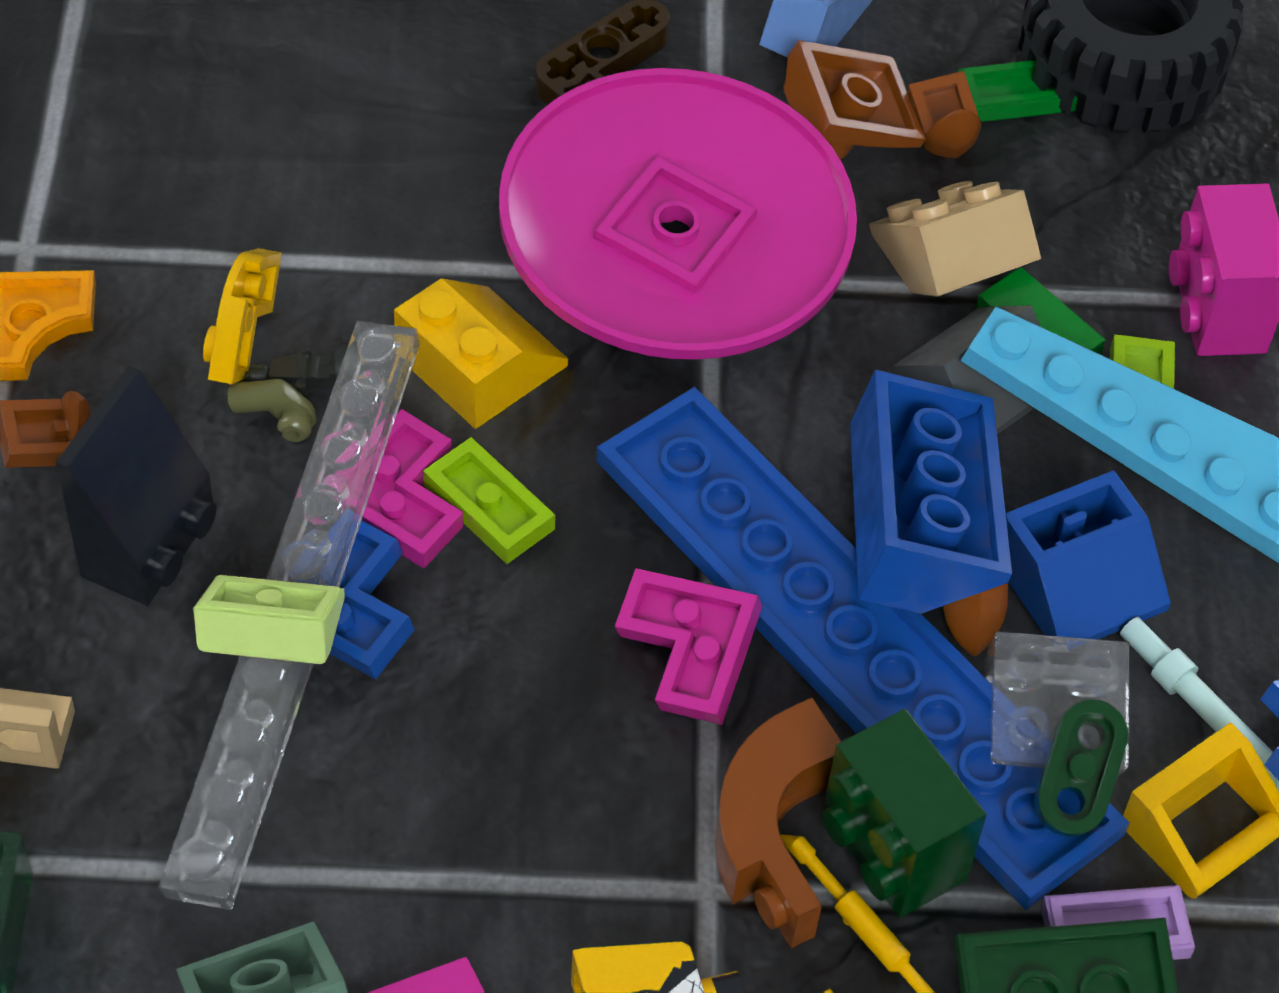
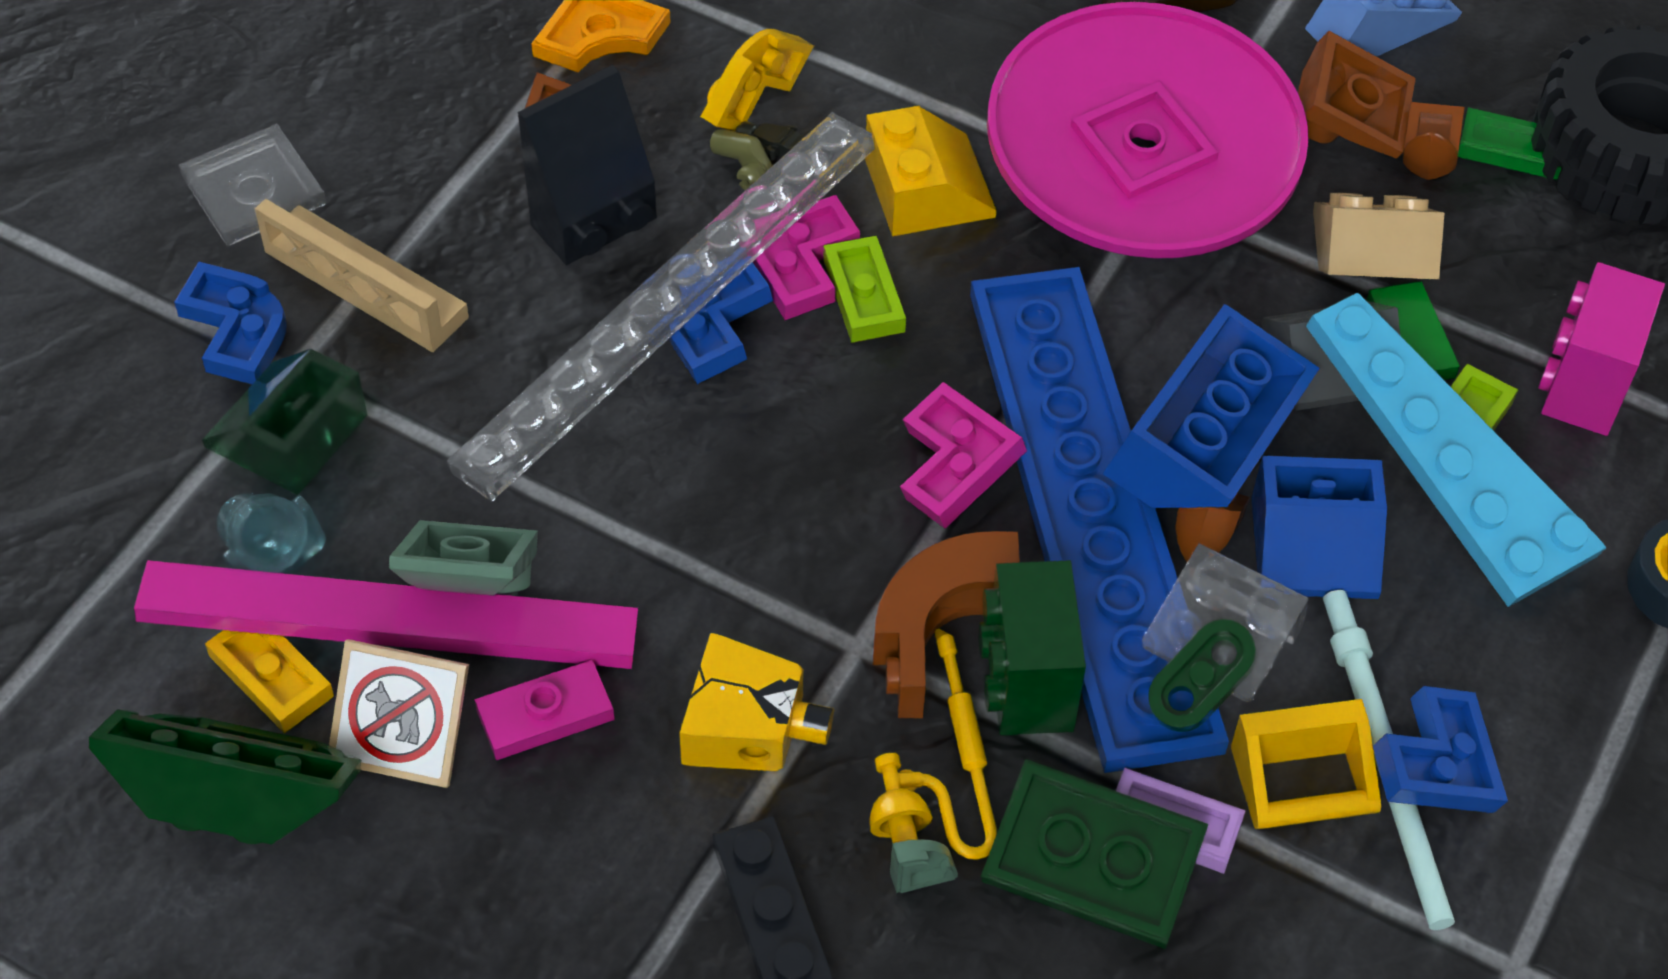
camera: 30 degrees right, 0 degrees up
yellowish green slope [193,575,345,664] -> none

